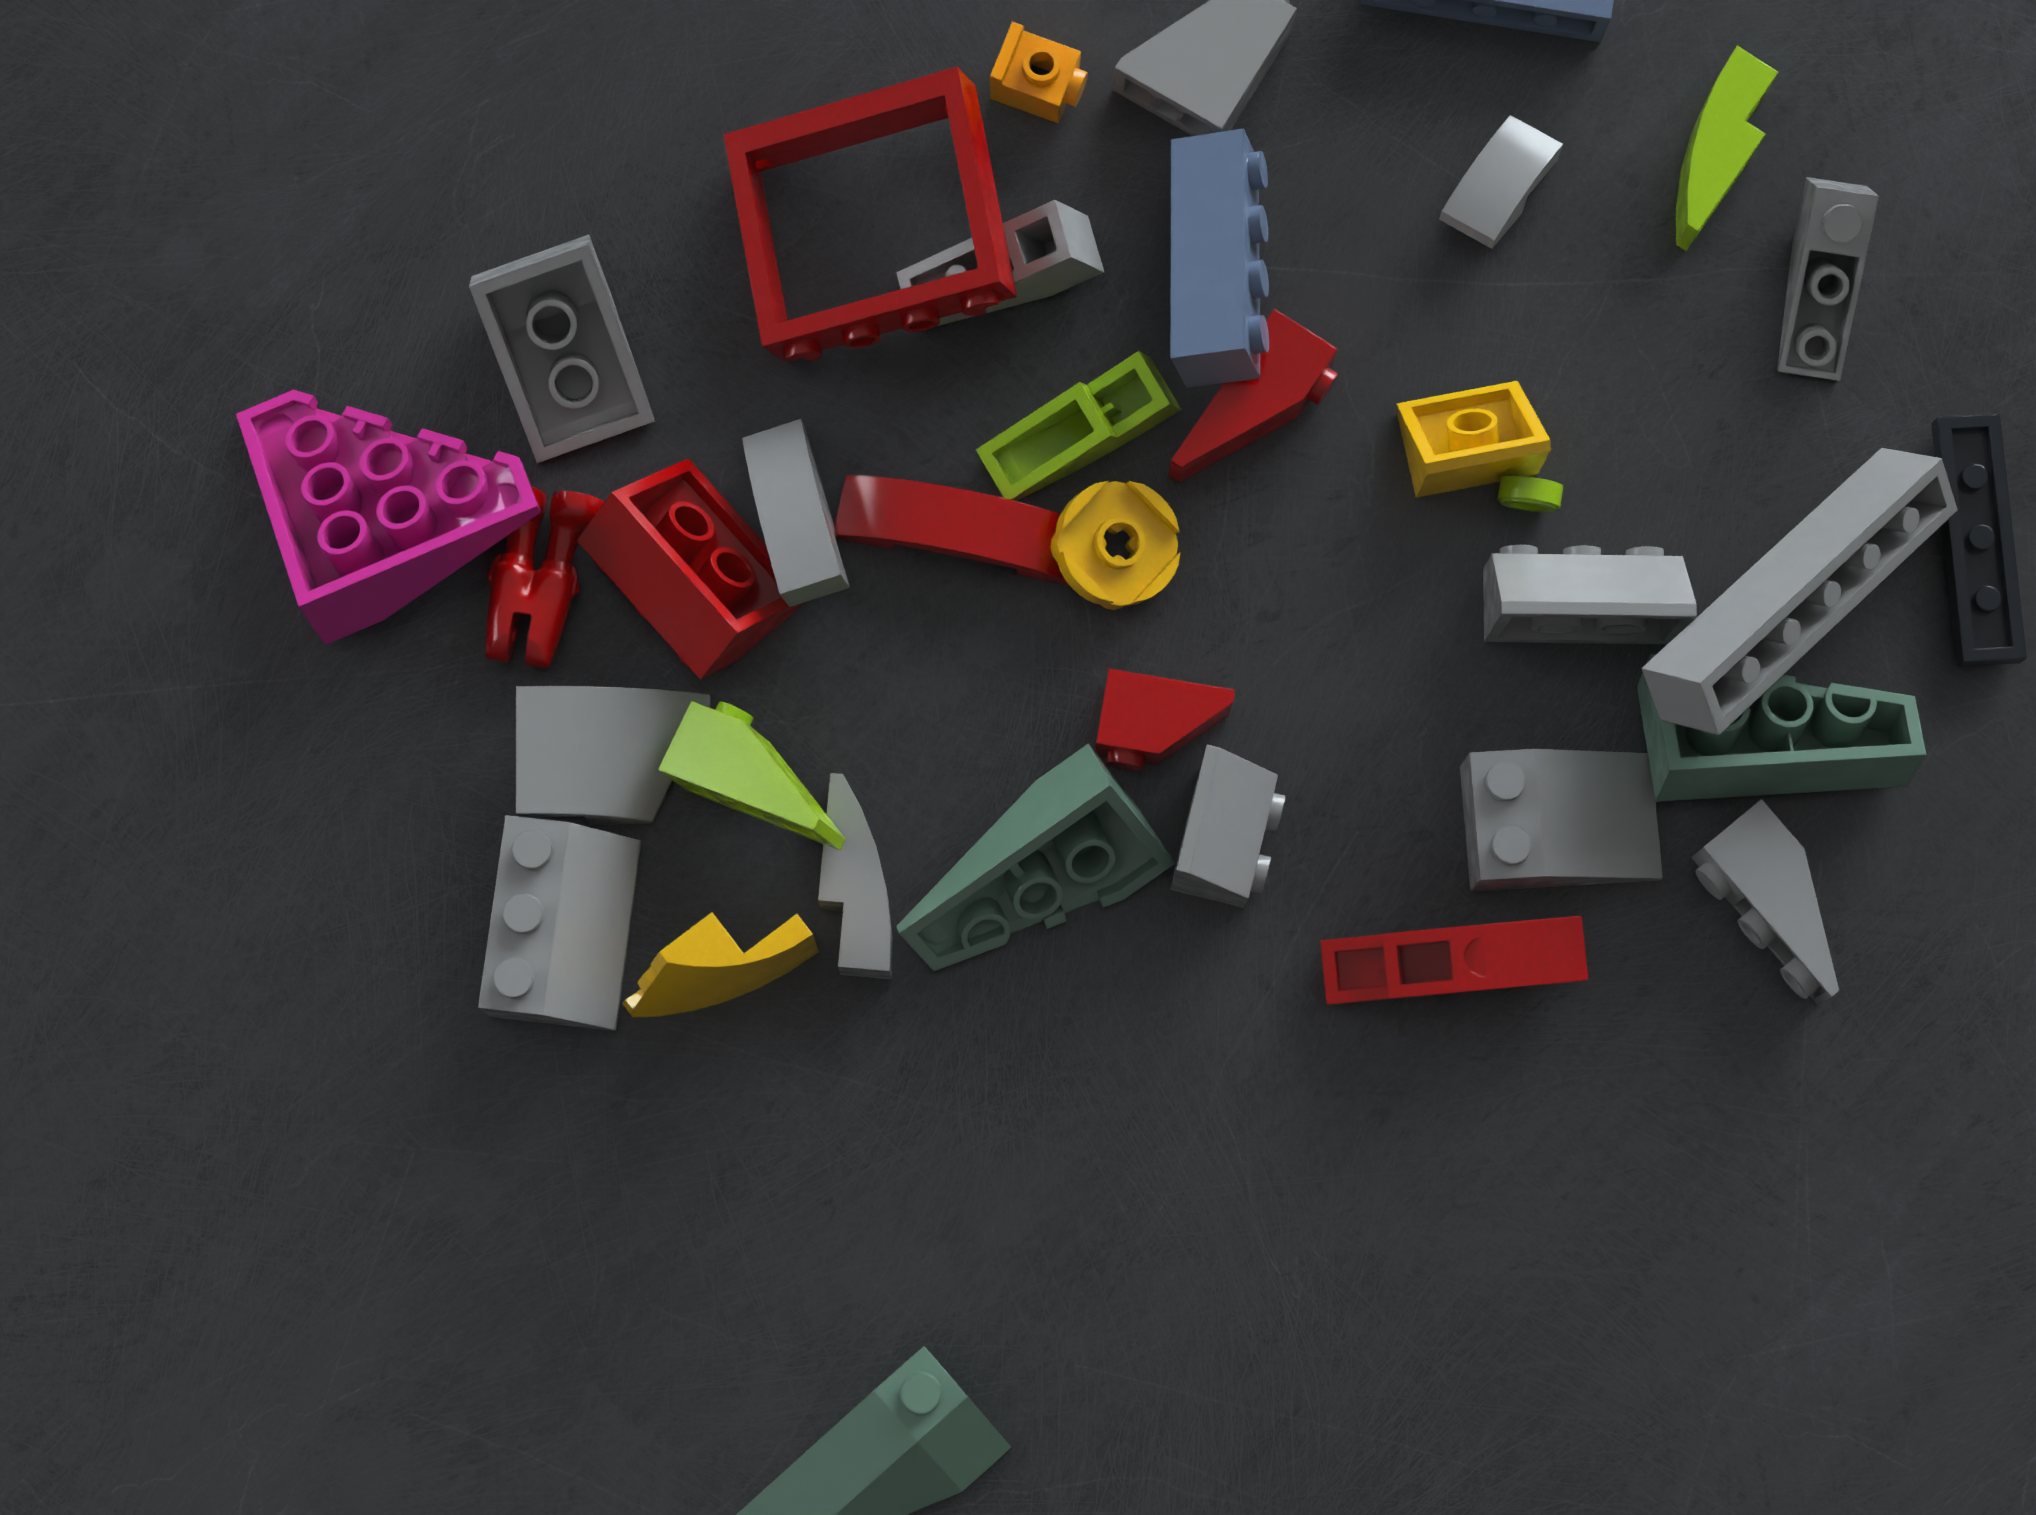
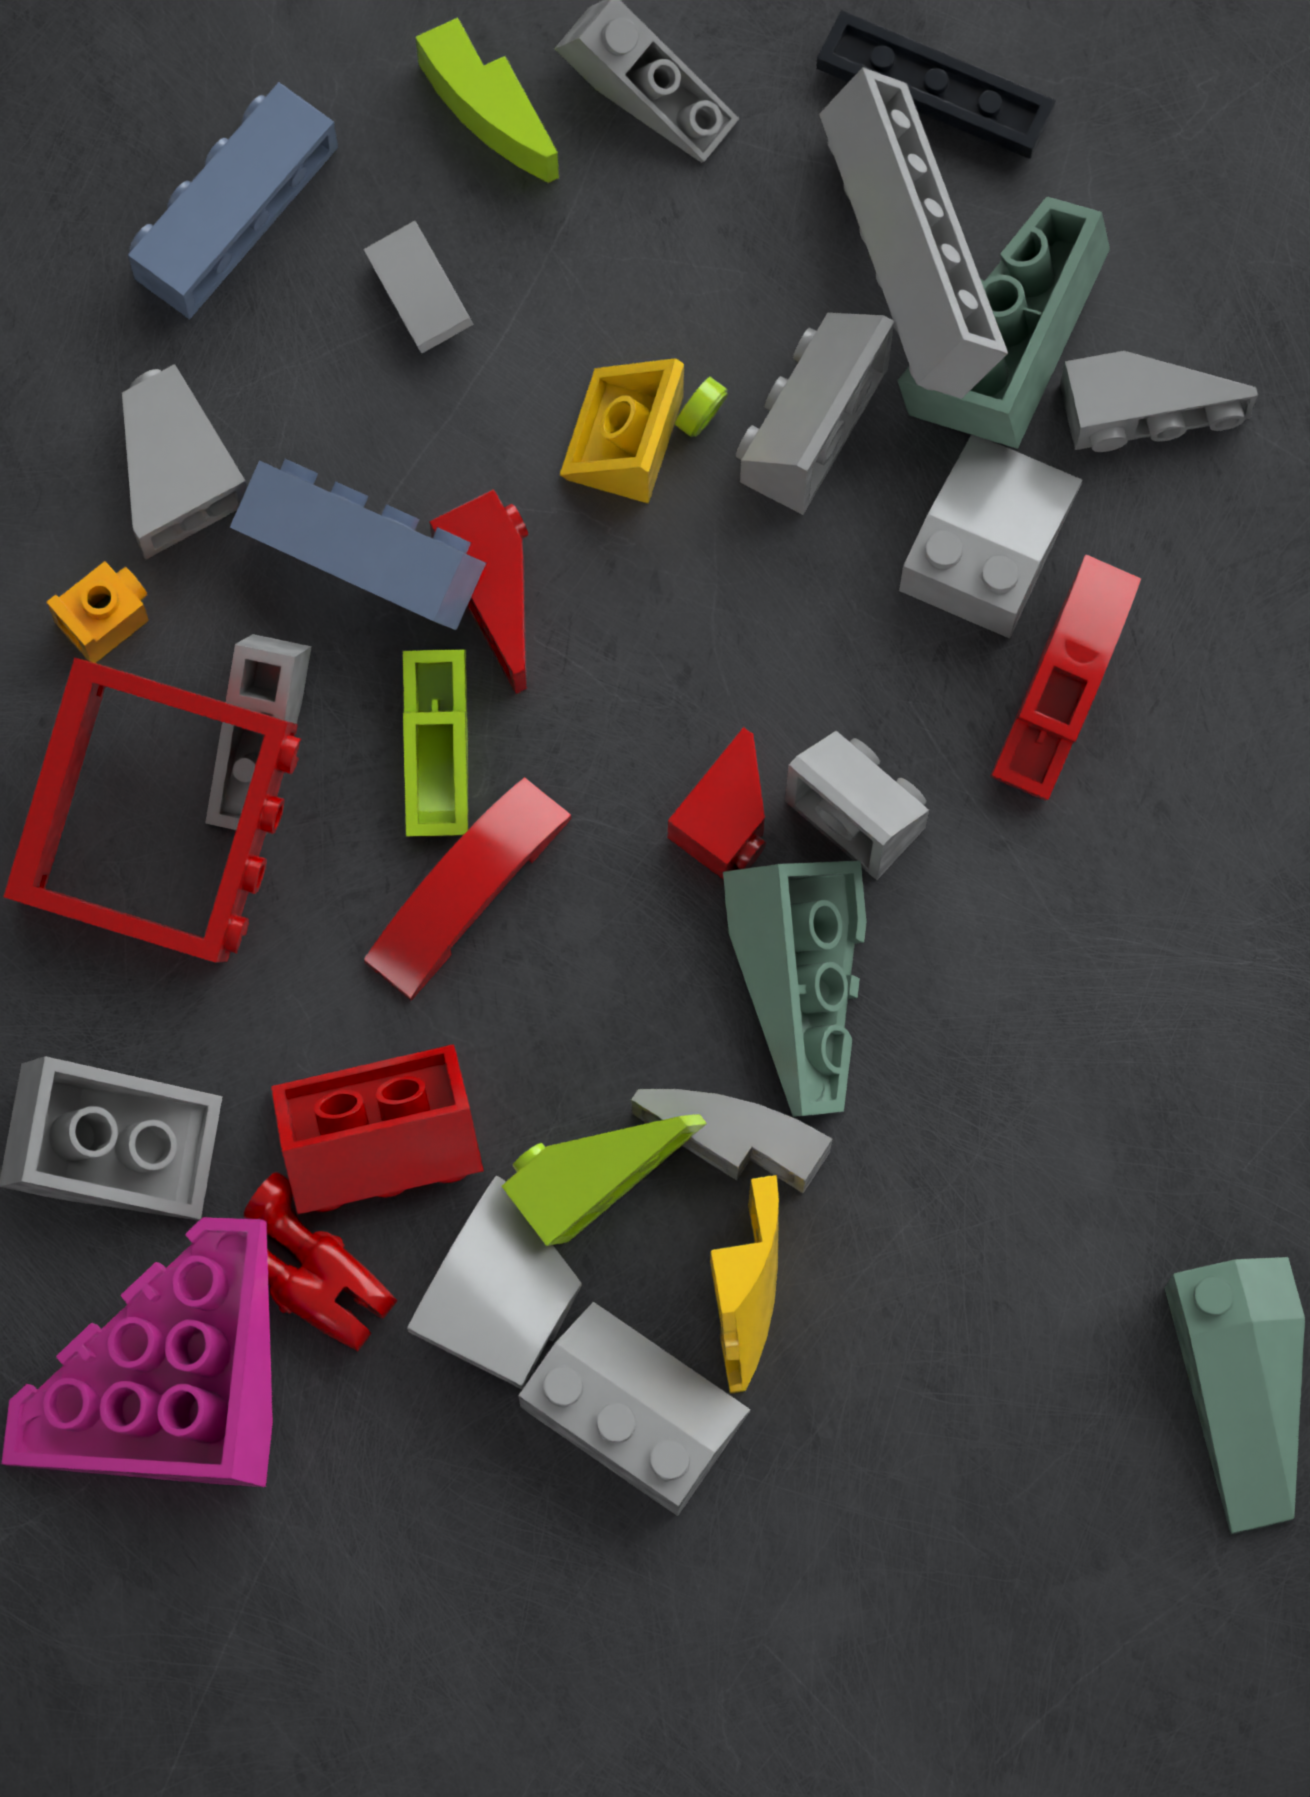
camera: 60 degrees left, 5 degrees down
light grey slope [742,419,850,607] -> none
yellow plate [1050,481,1180,610] -> none

